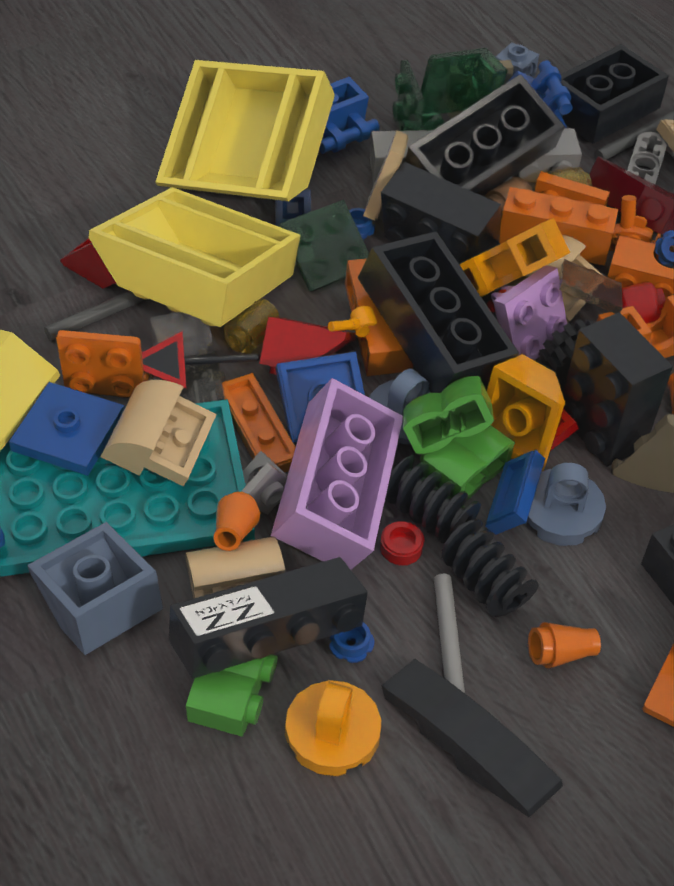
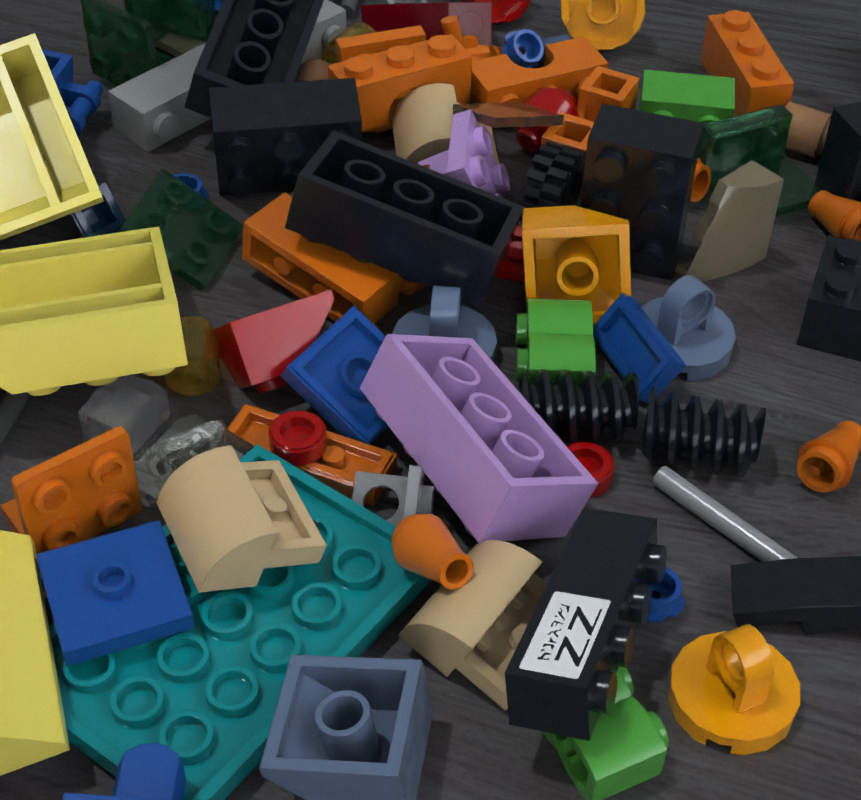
camera: 40 degrees left, 5 degrees down
piece [142,331,260,390] -> none
light orange hand [328,306,377,338] -> none
tan tile [363,130,409,221] -> none
bright green brick [403,376,494,454] -> none
light orange arch [459,218,570,297] -> none
none -> red tile [268,411,327,466]

